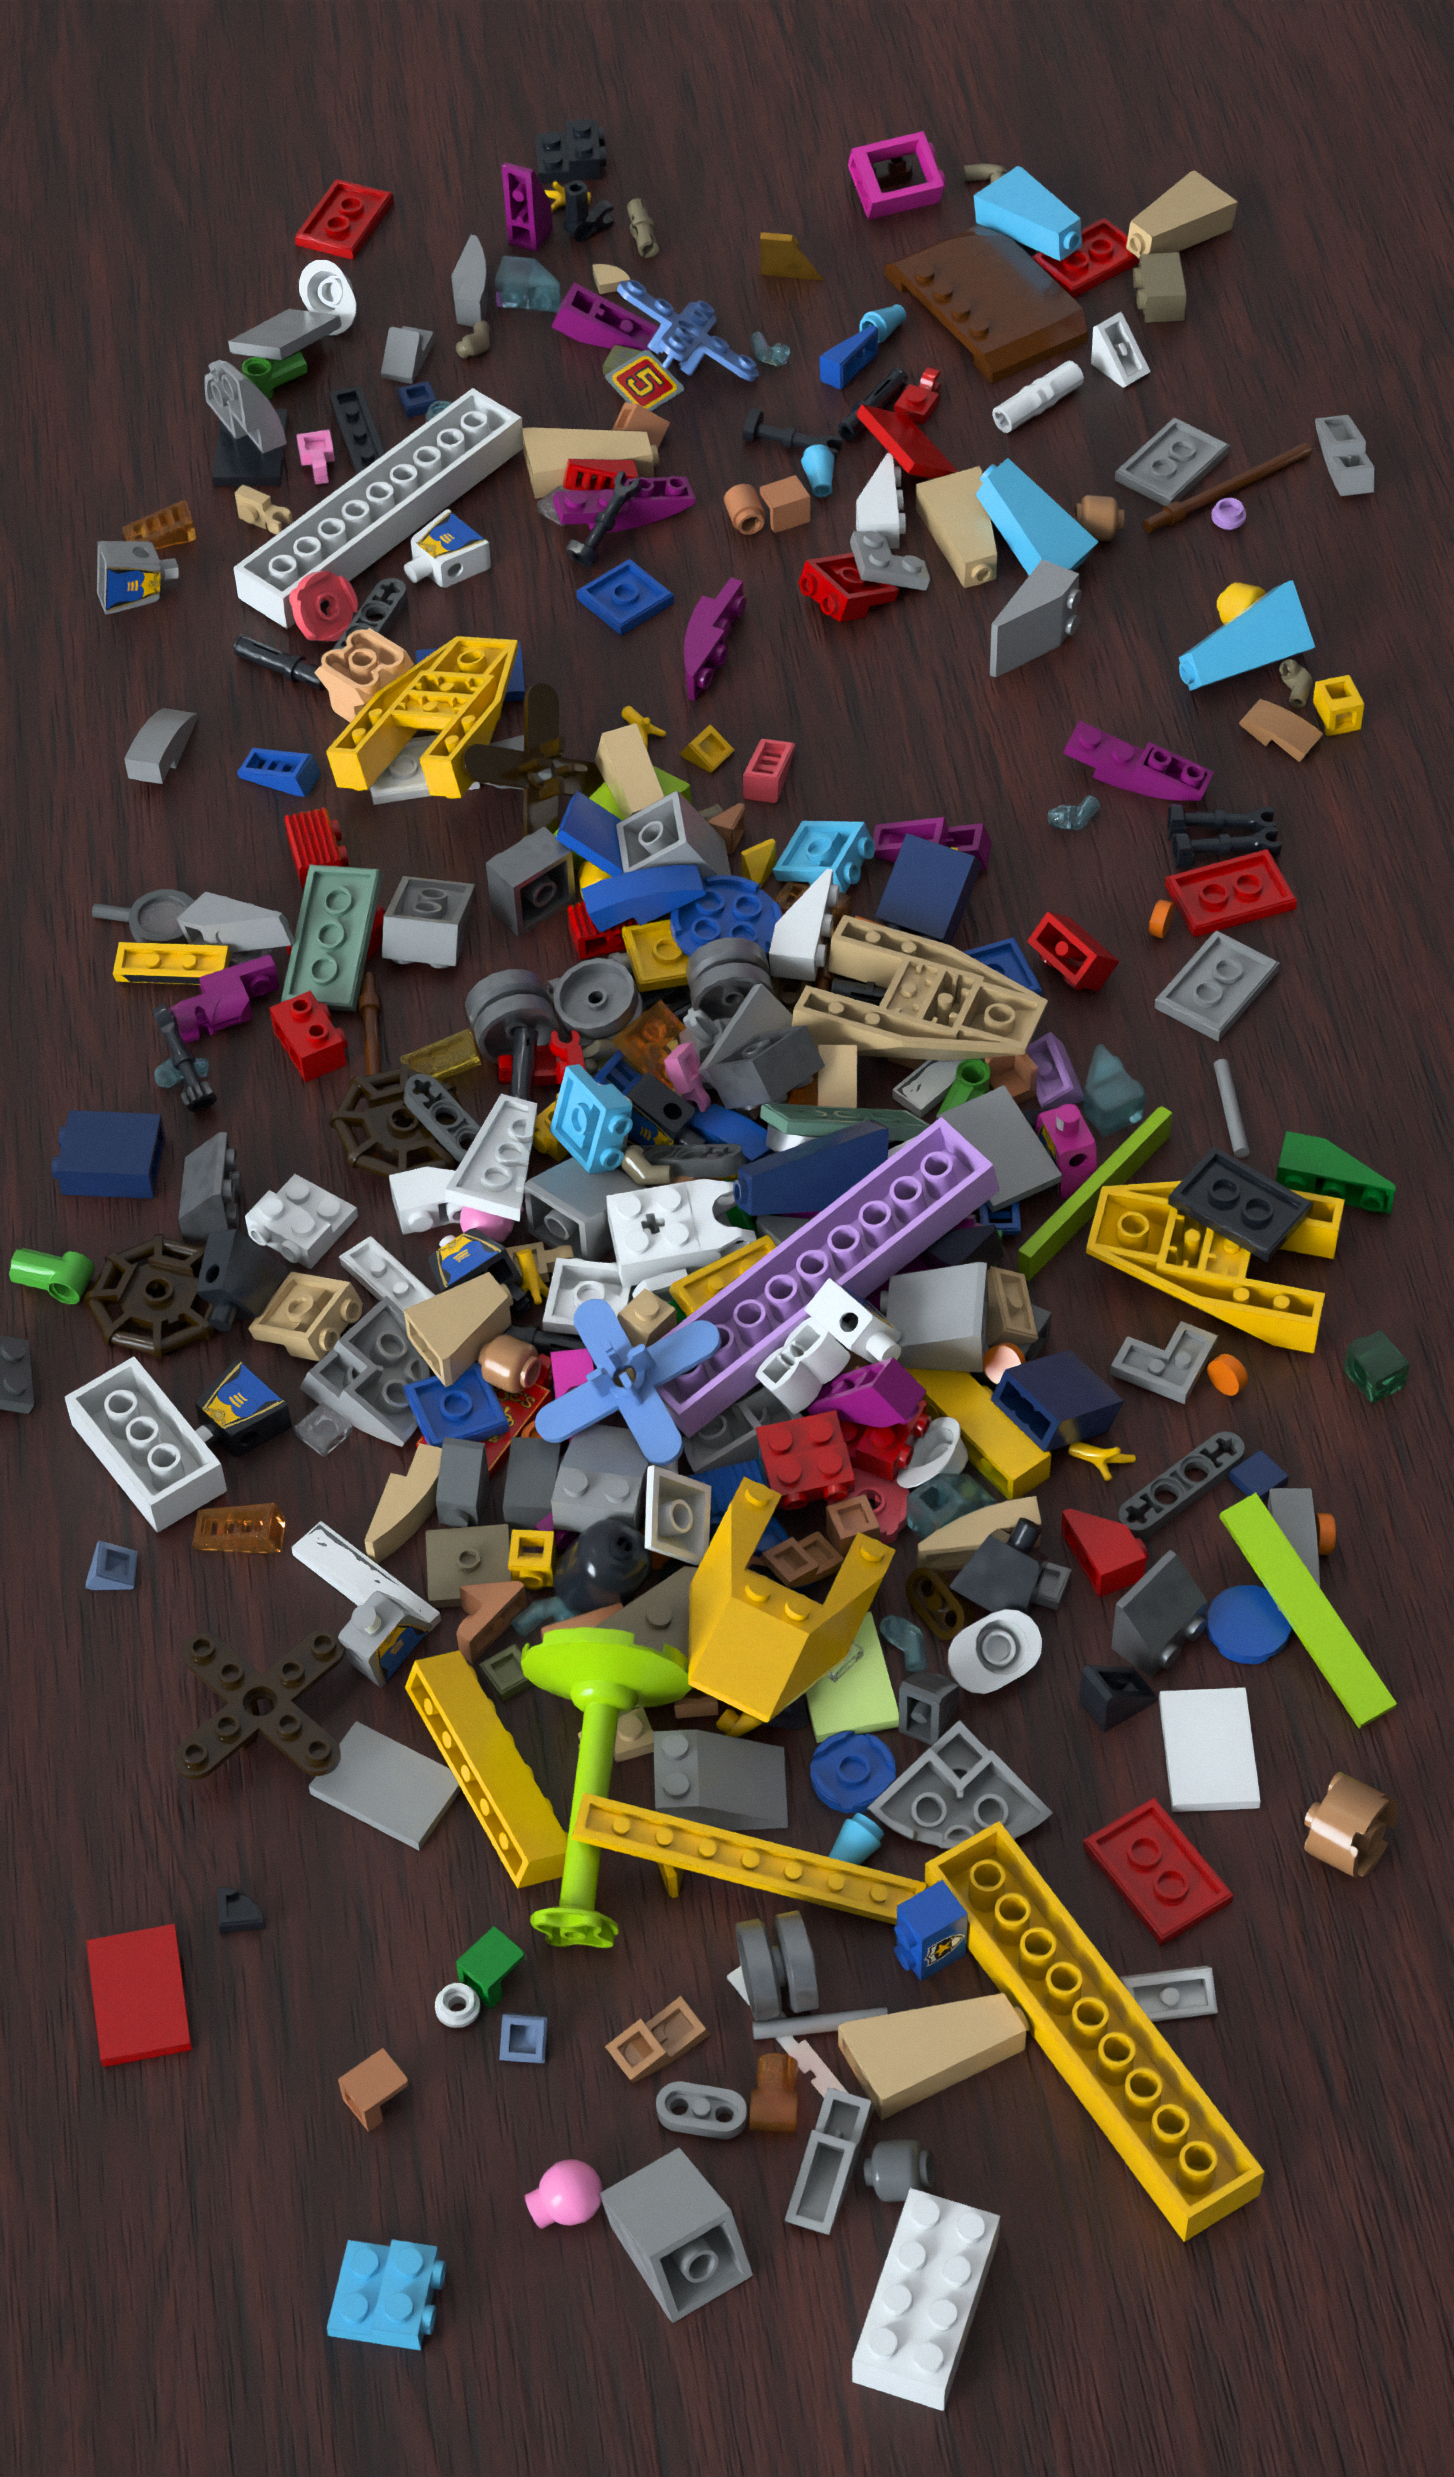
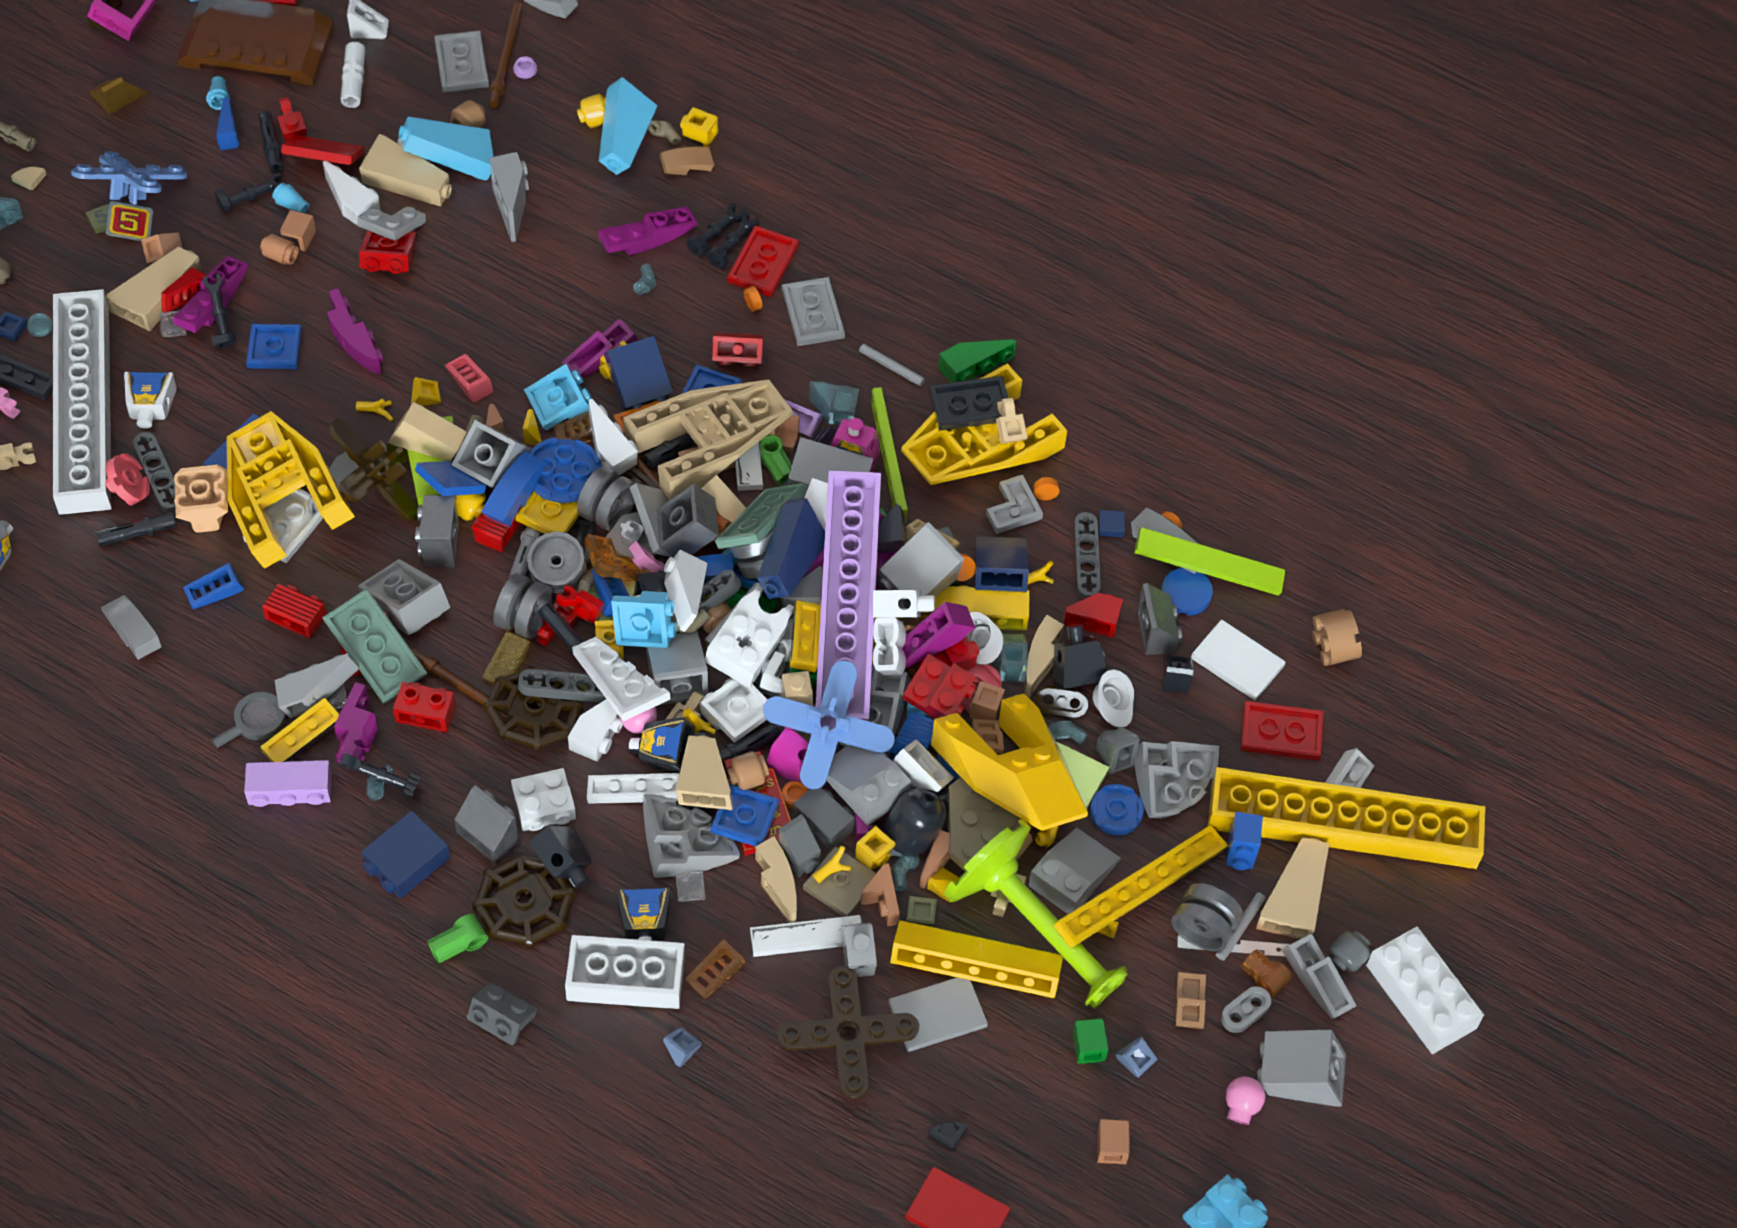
camera: 55 degrees left, 5 degrees up
tan plate [248,1272,363,1361] -> none
white plate [435,1983,480,2028] -> none
magenta slope [551,282,659,352] -> none
clear light blue arm [750,332,790,367] -> none
medium azure cone [828,1813,884,1865] -> none
clear green brick [1344,1330,1410,1404] -> none
none -> lavender brick [244,760,332,807]
none -> white slope [664,550,707,632]
none -> yellow bar [812,846,851,884]
none -> tan plate [996,398,1027,444]

